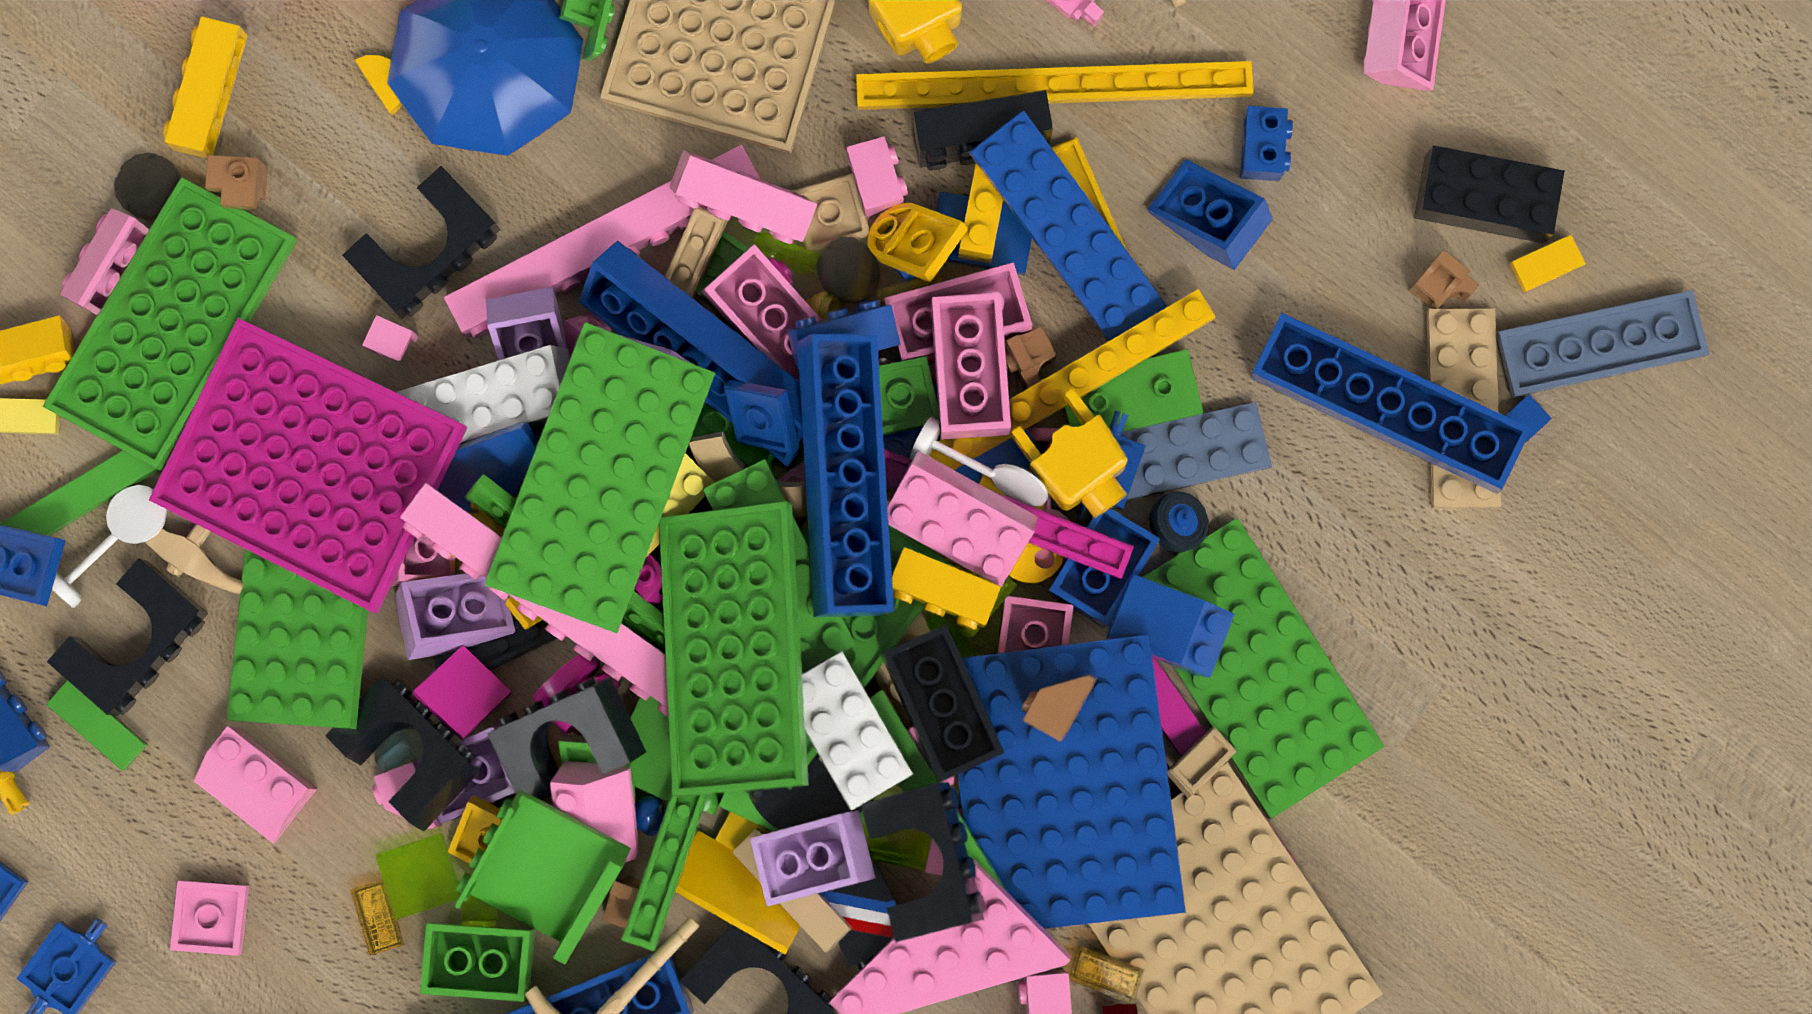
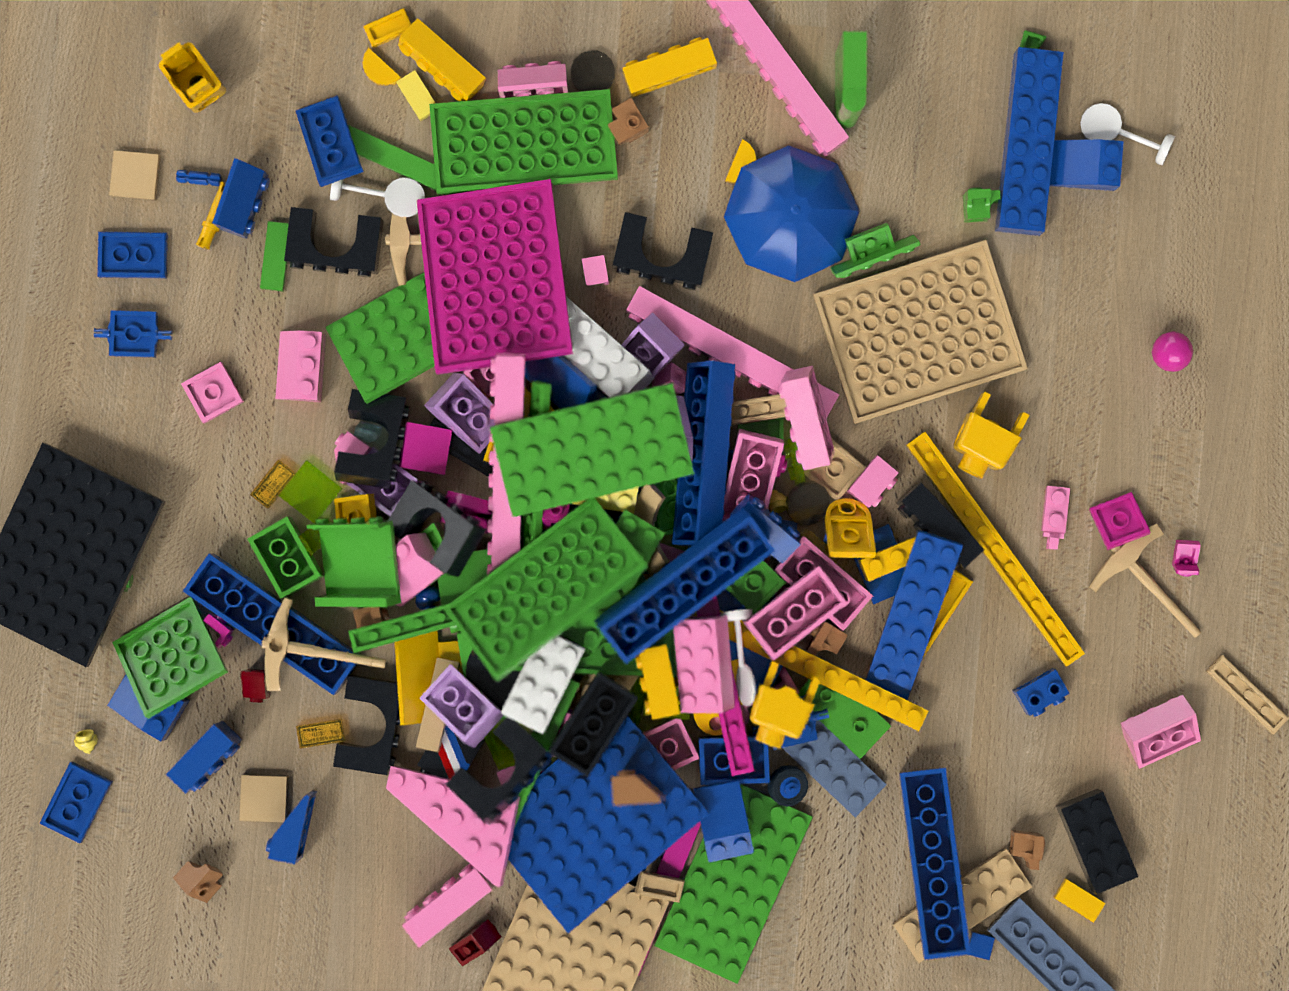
camera: 60 degrees right, 5 degrees up
blue tile [724,380,799,454] -> none
clear yellow tile [1069,946,1144,1004] -> none
blue slope [1147,159,1273,270] -> none

